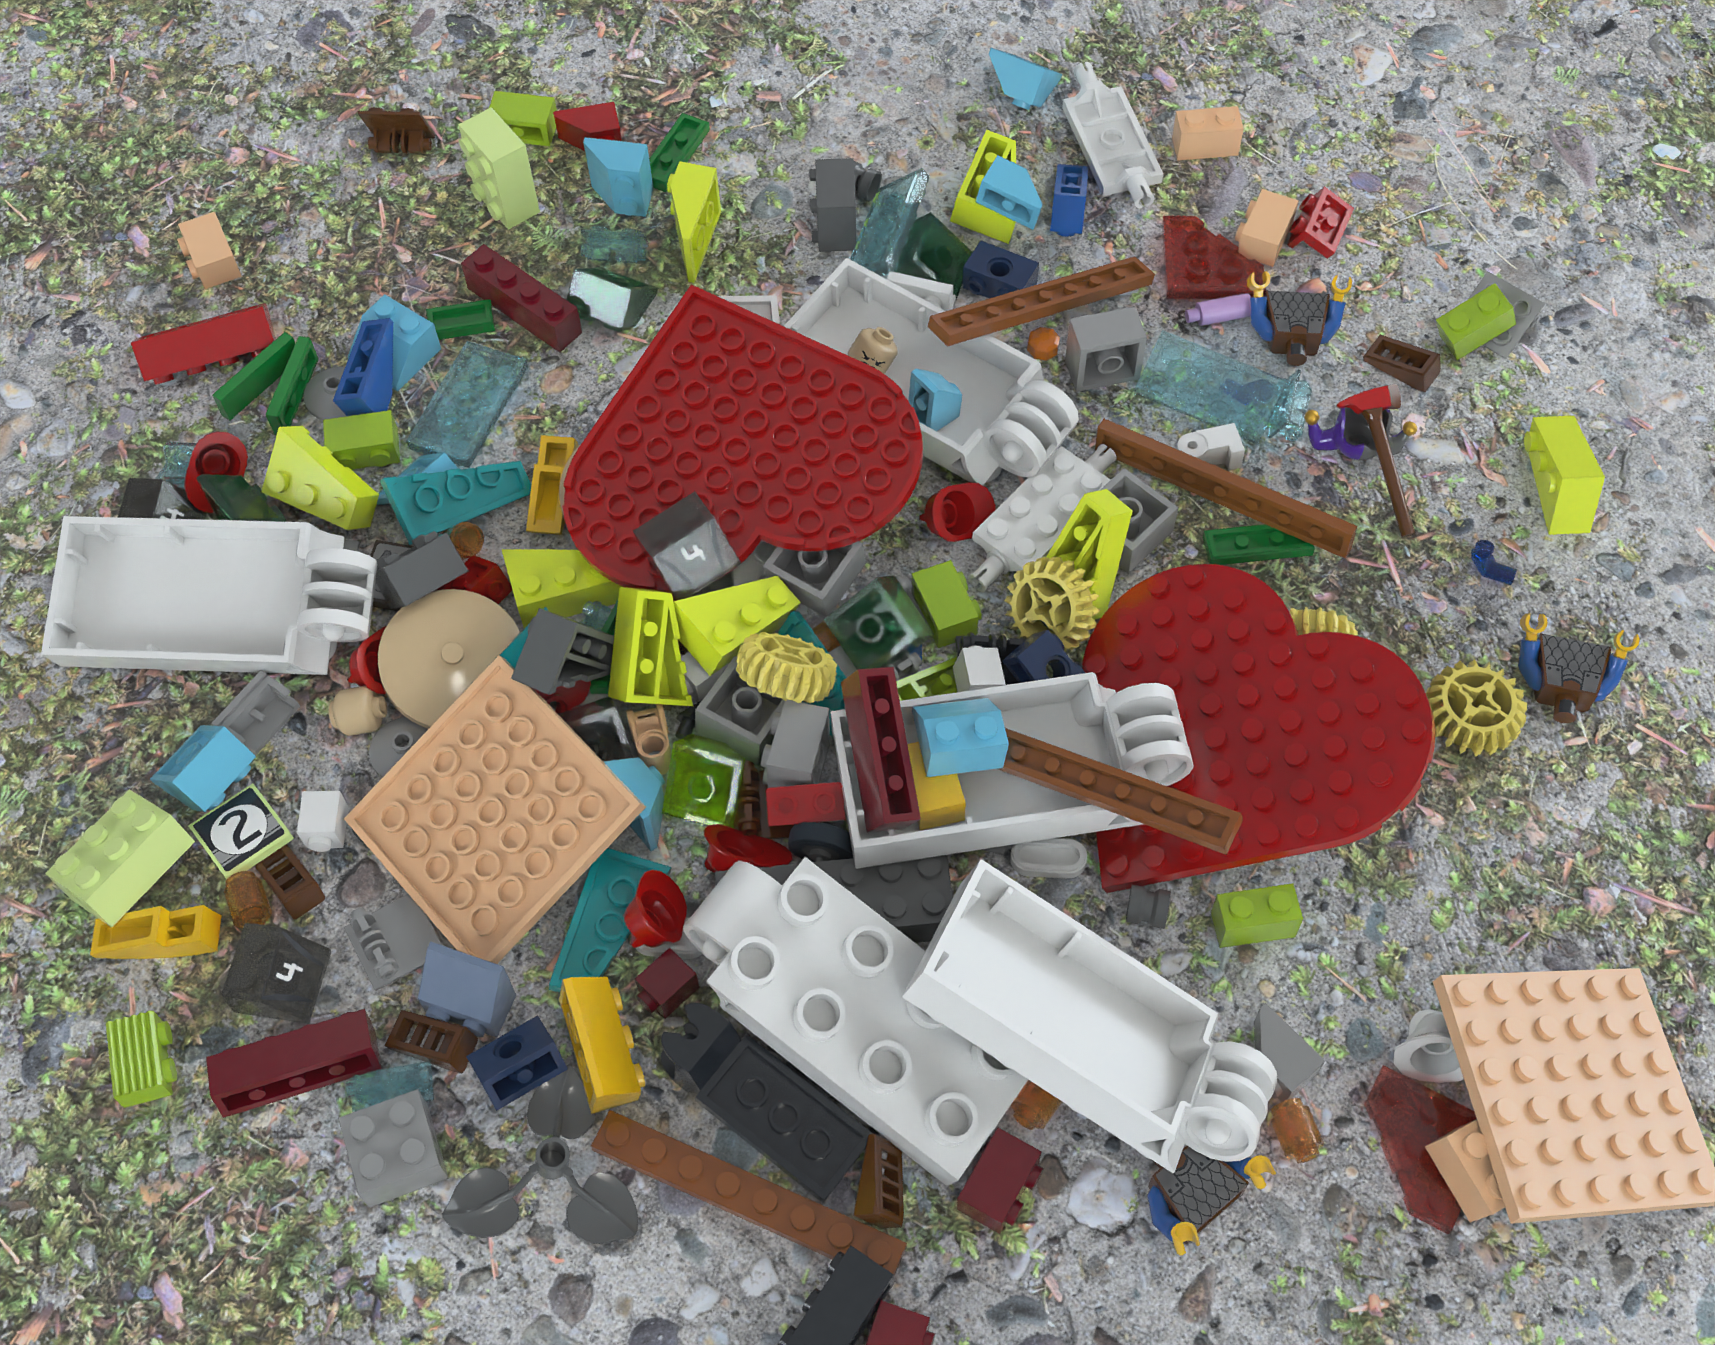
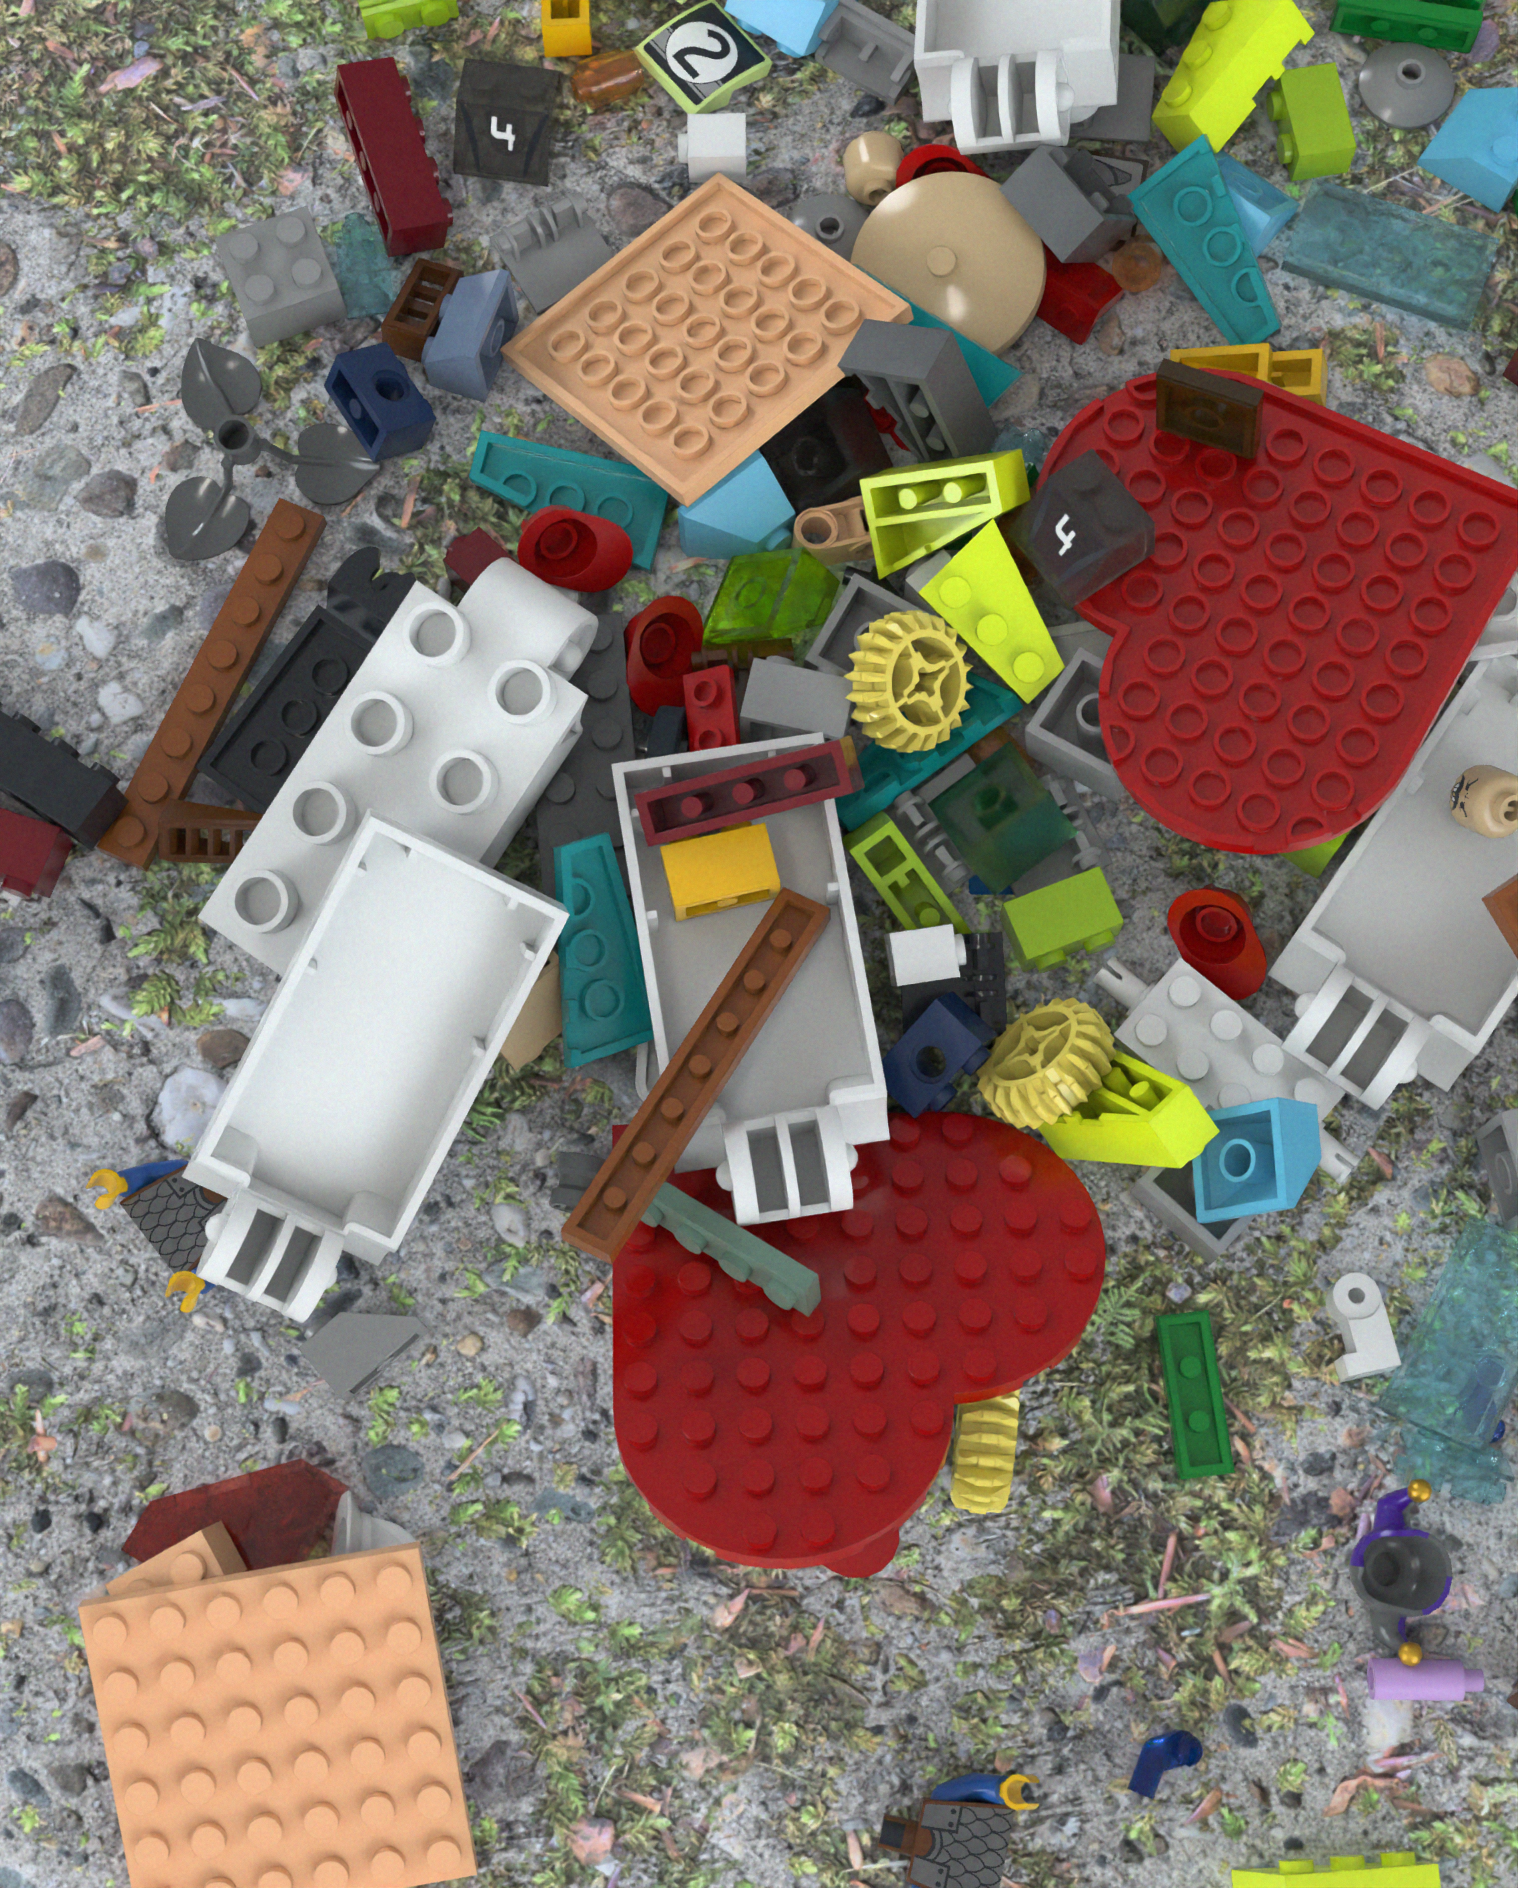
camera: 90 degrees right, 15 degrees up
reddish brown slope [254,844,325,919] -> none
blue slope [333,318,394,416] -> none
neon yellow wedge [501,549,623,628] -> none
yellow slope [559,977,645,1114] -> none
medium azure slope [908,368,962,432] -> none
medium azure slope [912,698,1009,777] -> none
dark red brick [957,1127,1044,1234] -> none
dark orange plate [1095,418,1358,559] -> none
lime brick [1211,883,1303,948] -> none
clear orange brick [1270,1098,1325,1164] -> none
reddish brown piece [1337,384,1415,537] -> none
light yellow gear [1426,659,1527,757] -> none
none -> teal wing [553,832,654,1069]
none -> sand green plate [640,1181,821,1317]
none -> dark brown tile [1156,358,1264,459]
none -> medium azure slope [1192,1097,1322,1224]
none -> lavender cylinder [1367,1658,1484,1701]

